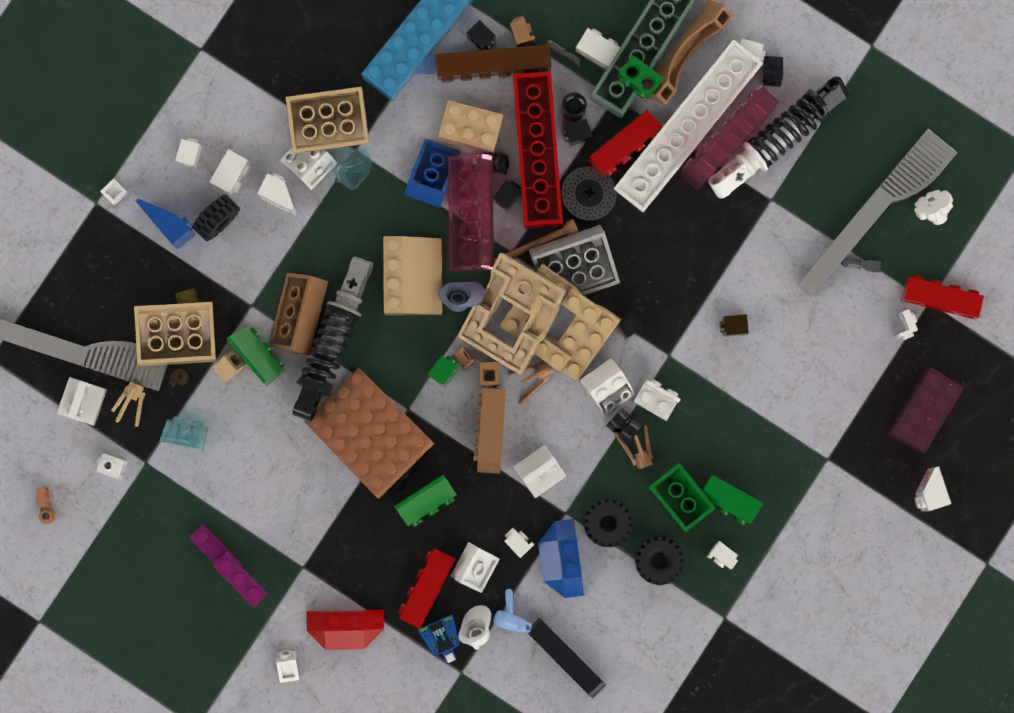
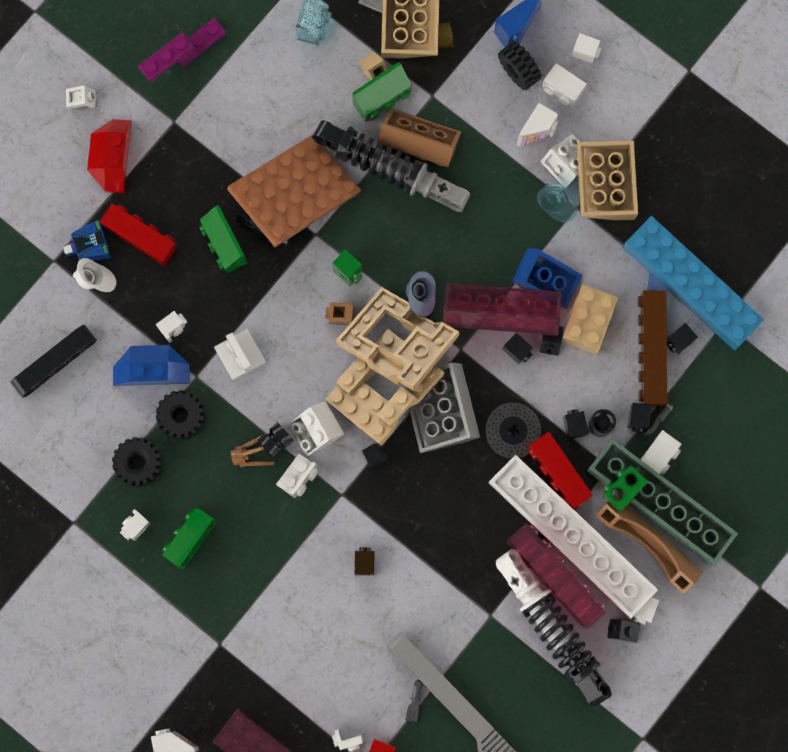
camera: 95 degrees right, 5 degrees down
dark brown piece [168,369,189,388] -> none
tan slope [383,236,442,315] -> none
medium nougat bush [451,346,476,371] -> none
white bracket [451,542,500,593] -> none
medium nougat wedge [474,388,506,474] -> none
medium nougat piece [492,219,579,265] -> none
light blue piece [494,589,532,633] -> none
medium nougat plant [508,362,553,404] -> none
medium nougat brick [510,16,535,47] -> none
red brick [513,71,563,229] -> none
green slope [648,463,715,533] -> none
none -> black brick [627,403,652,433]

